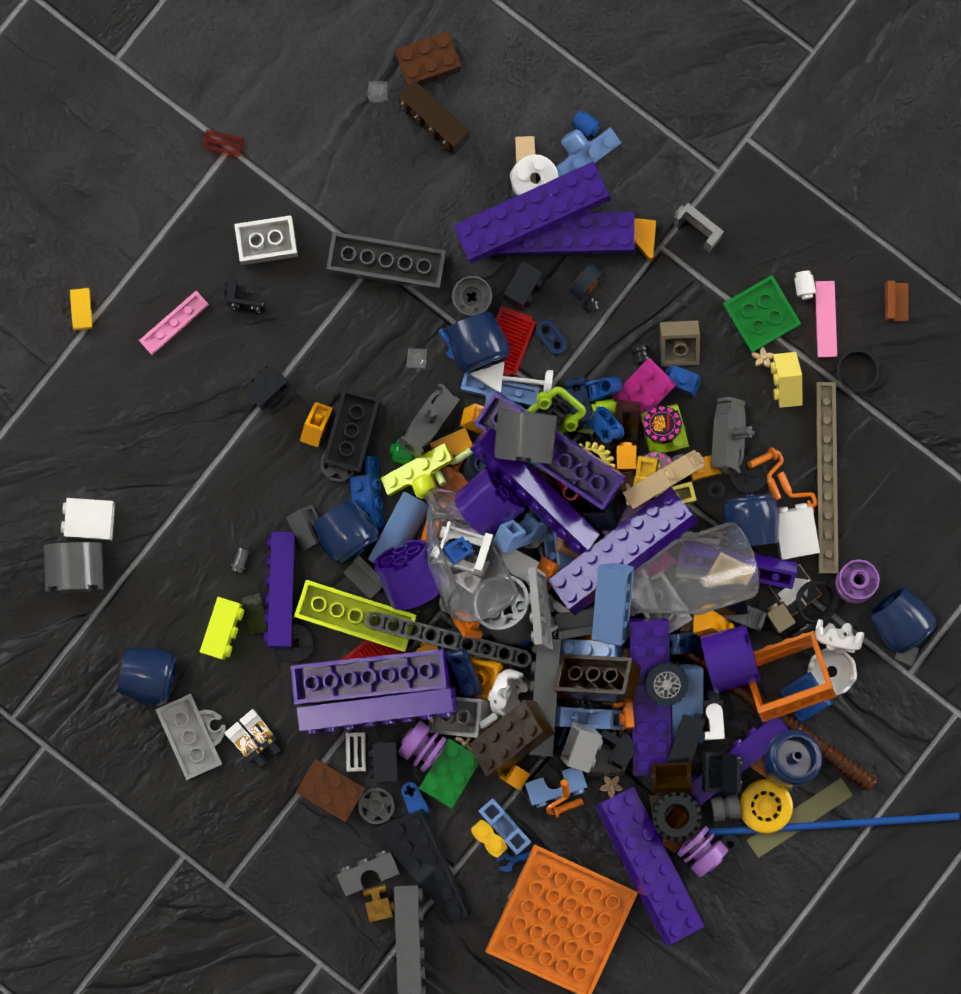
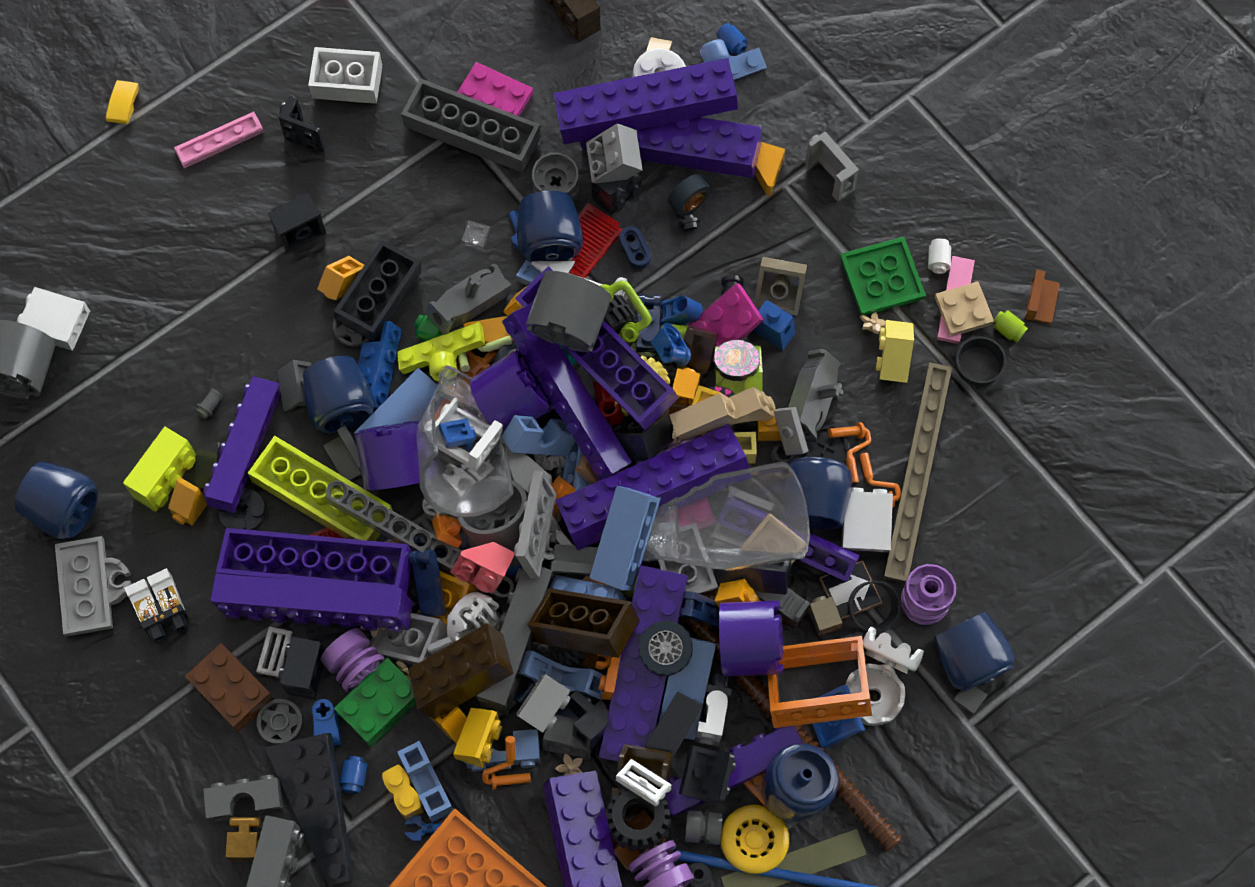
camera: 15 degrees right, 15 degrees down
none -> light orange slope [168,477,207,526]
none -> blue brick [339,756,368,794]
none -> coral slope [450,542,515,594]
none -> yellow slope [453,708,502,769]
none -> dark pink plate [457,62,533,116]
none -> white tile [463,597,500,630]
none -> light grey slope [586,124,642,183]
none -> white tile [616,759,671,806]
none -> light grey plate [774,407,808,455]
none -> tan plate [935,282,994,337]
none -> lime brick [994,310,1028,343]

